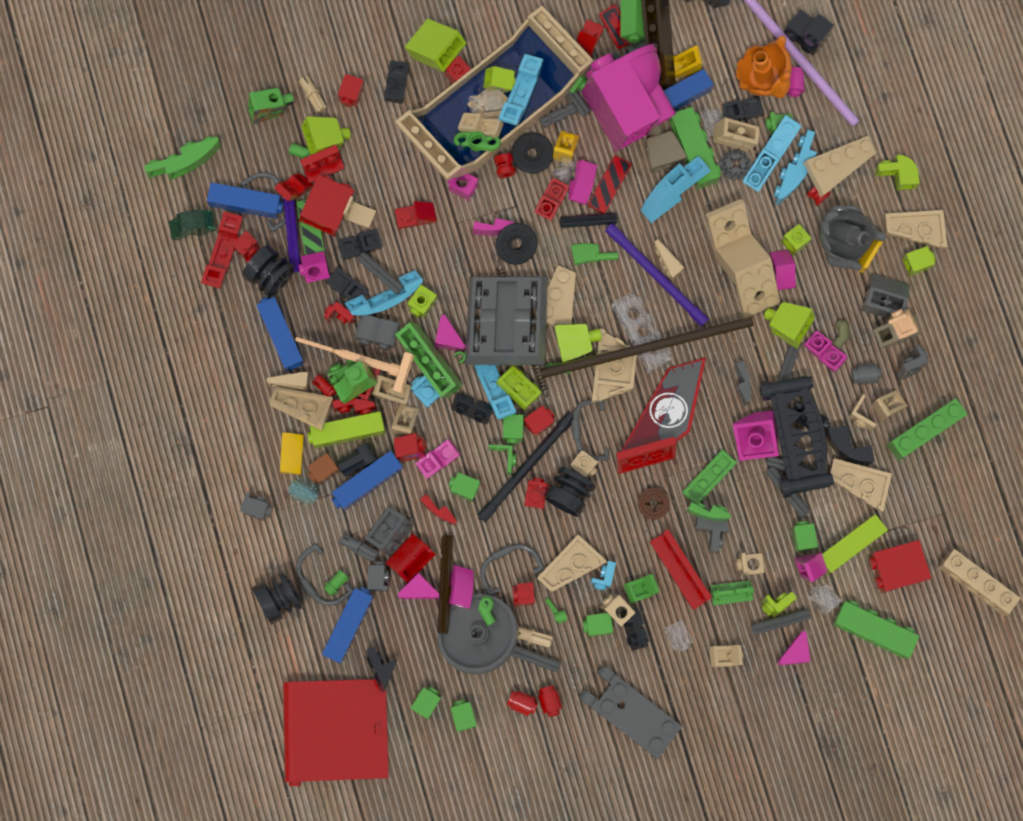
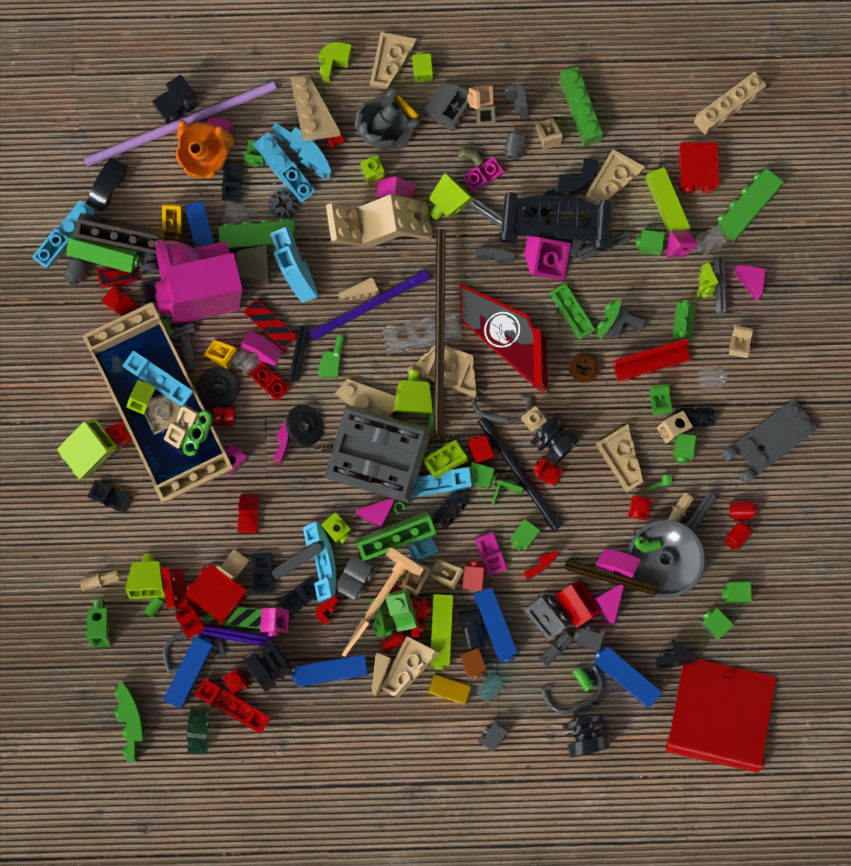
camera: 70 degrees left, 0 degrees up
red brick [338,74,364,107] -> none
dark grey piece [480,544,545,596] -> none
medium azure bracket [590,561,616,591] -> none
tan brick [713,117,759,151] -> none
tan bracket [736,552,764,576] -> none
tan bracket [848,394,877,431] -> none

